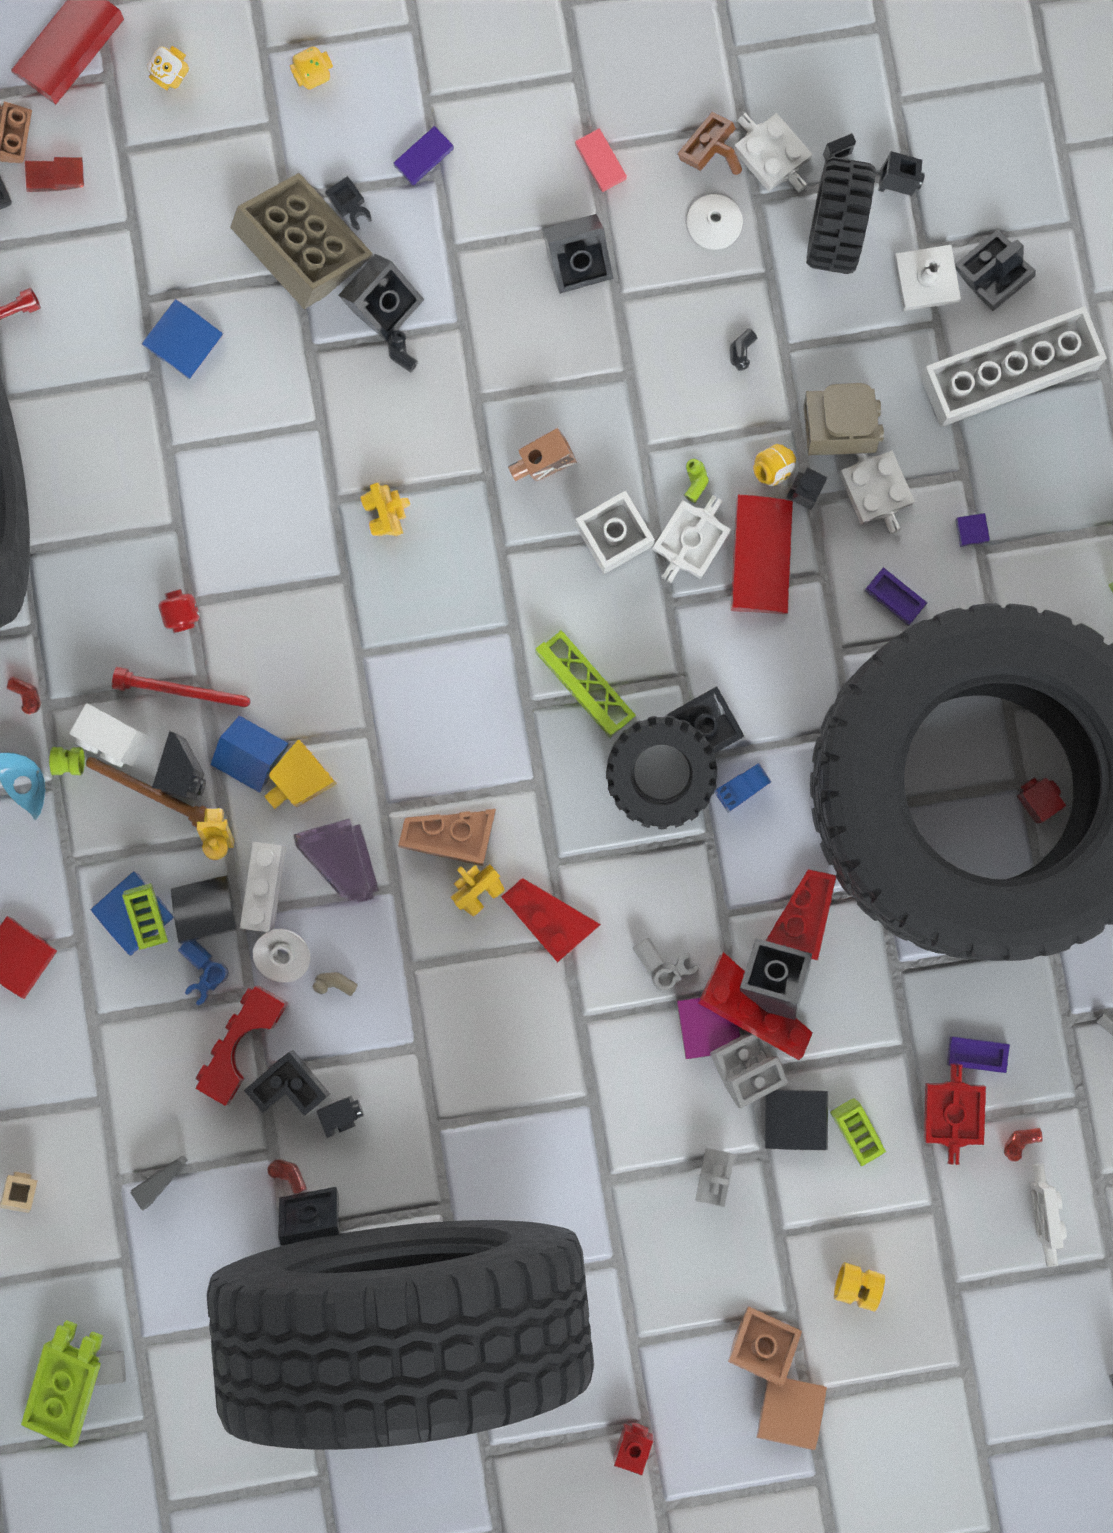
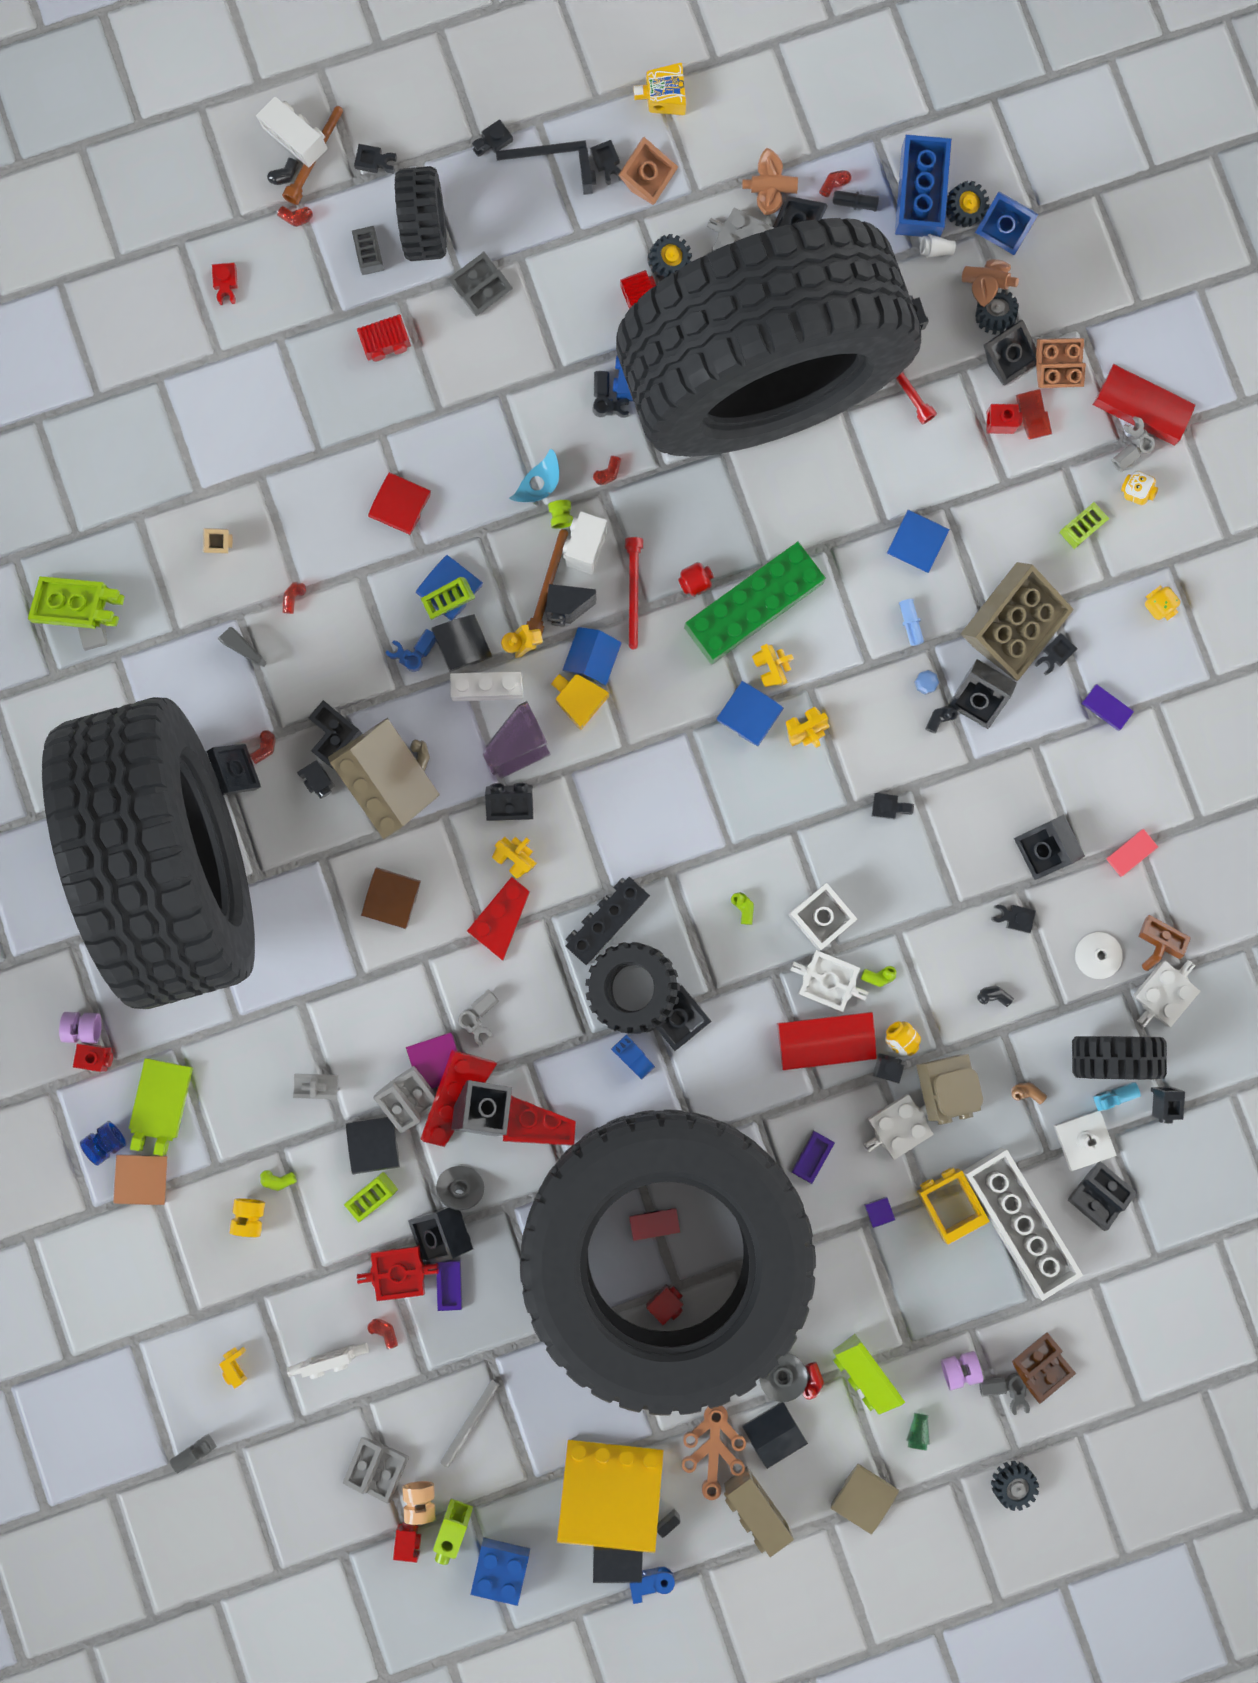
camera: 75 degrees right, 0 degrees up
red arch [195,986,288,1106] -> none
white dish [253,929,311,982] -> none
nougat wing [398,809,496,866] -> none
nougat torso [508,428,577,481] -> none
lime fence [535,630,636,738] -> none
nougat slope [728,1307,802,1387] -> none
black tile [823,133,856,160] -> none
black tile [995,240,1024,278] -> none
none -> lavender wheel [59,1012,102,1044]
none -> clear blue wheel [80,1121,127,1166]
none -> lime tile [129,1058,193,1156]
none -> yellow bracket [219,1347,247,1389]
none -> lime arm [260,1170,297,1191]
none -> clear red arm [282,582,306,614]
none -> dark tan slope [328,718,440,839]
none -> reddish brown slope [361,867,421,929]
none -> black slope [408,1206,473,1265]
none -> dark grey dish [436,1166,484,1210]
none -> black bracket [485,782,534,821]
none -> black brick [565,876,650,966]
none -> coral tile [629,1208,680,1241]
none -> green brick [684,541,826,665]
none -> blue slope [716,681,784,747]
none -> lime arm [731,892,754,925]
none -> yellow hips [752,644,794,687]
none -> black plate [871,793,914,820]
none -> light blue axle [899,599,924,646]
none -> medium blue tile [915,670,939,694]
none -> yellow window [917,1167,990,1245]
none -> red brick [986,404,1022,434]
none -> black plate [991,905,1036,934]
none -> medium nougat arm [1011,1082,1047,1105]
none -> lime slope [1059,502,1109,549]
none -> medium azure bar [1093,1082,1141,1111]
none -> light grey bar [1111,416,1155,472]

